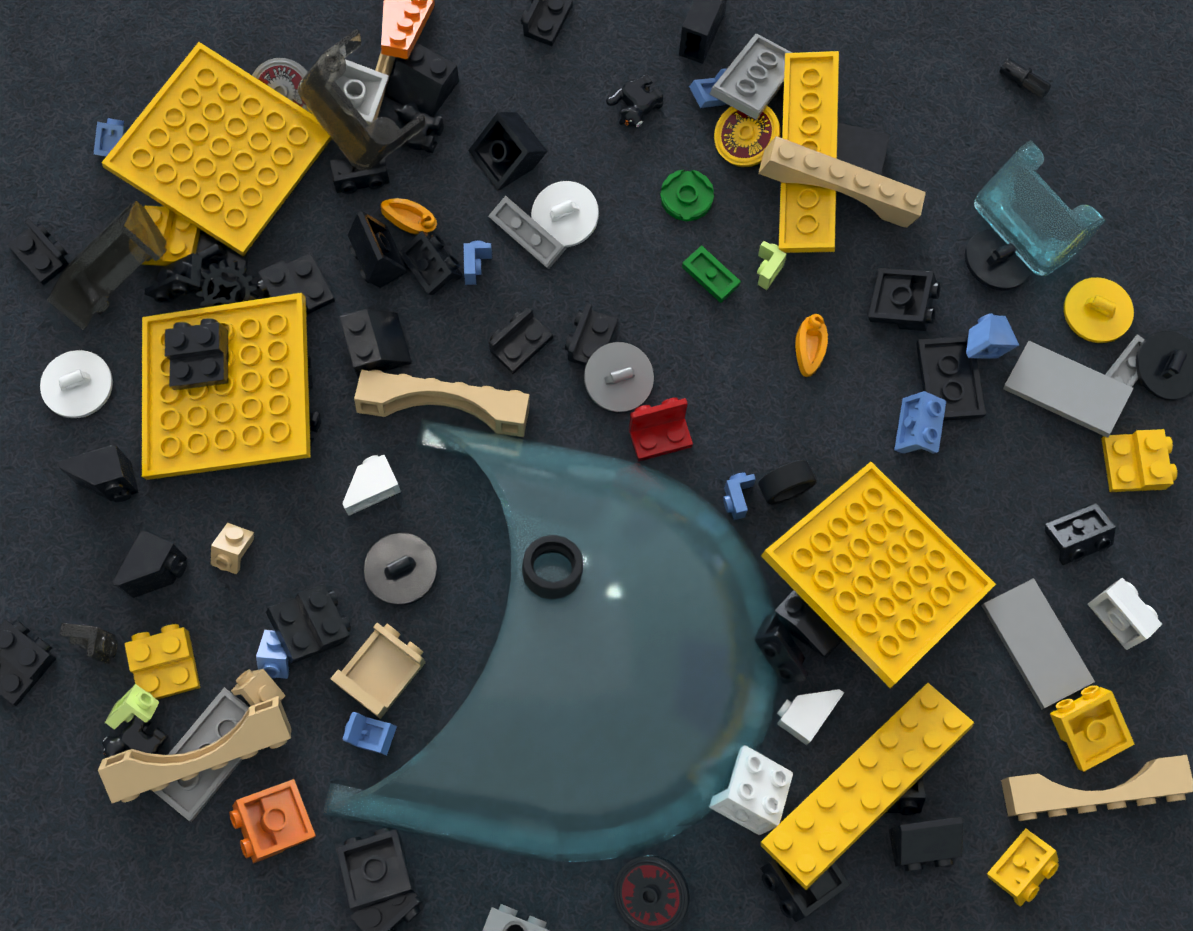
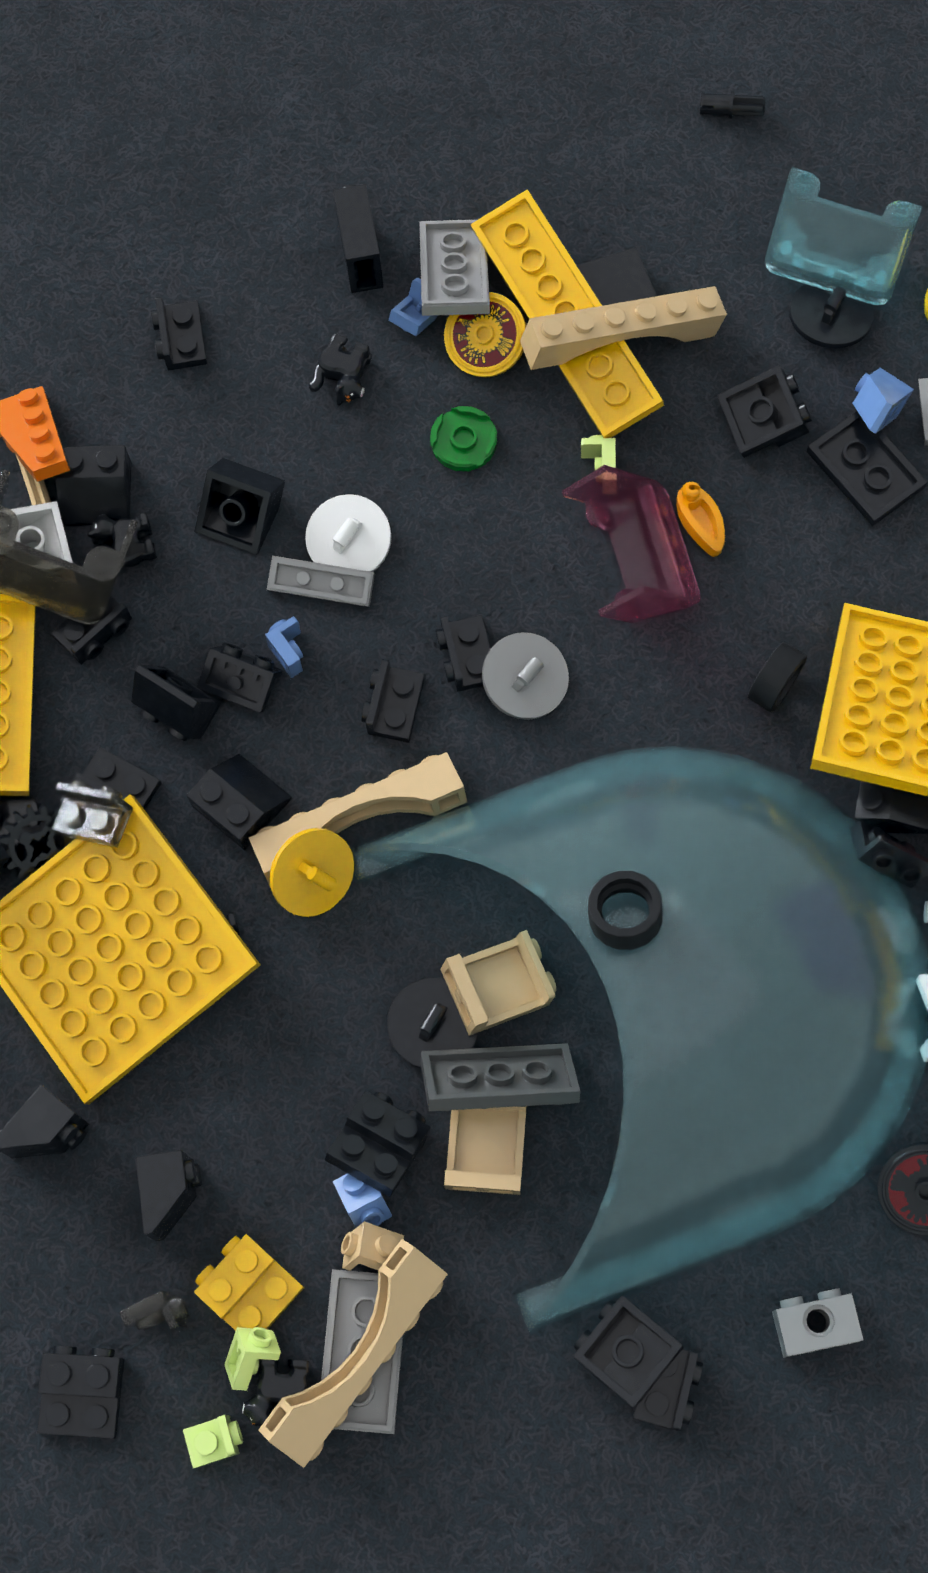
camera: 25 degrees left, 0 degrees up
black plate [165,318,228,390] -> none
tan bracket [211,523,254,574] -> none
orange plate [229,779,316,864] -> none
white slope [342,455,401,516] -> none
medium blue bracket [343,712,397,756] -> none
light orange arm [381,198,437,234] -> none
red bracket [629,398,693,462] -> none
green plate [682,245,741,303] -> none
medium blue bracket [723,473,756,520] -> none
medium blue bracket [894,391,946,453] -> none
none -> clear smoke bracket [52,780,133,848]
none -> yellowish green bracket [183,1415,243,1468]
none -> yellow shield [270,828,354,917]
none -> dark grey plate [421,1043,581,1111]
none -> tan panel [440,930,556,1036]
none -> clear pink windscreen [562,465,700,623]

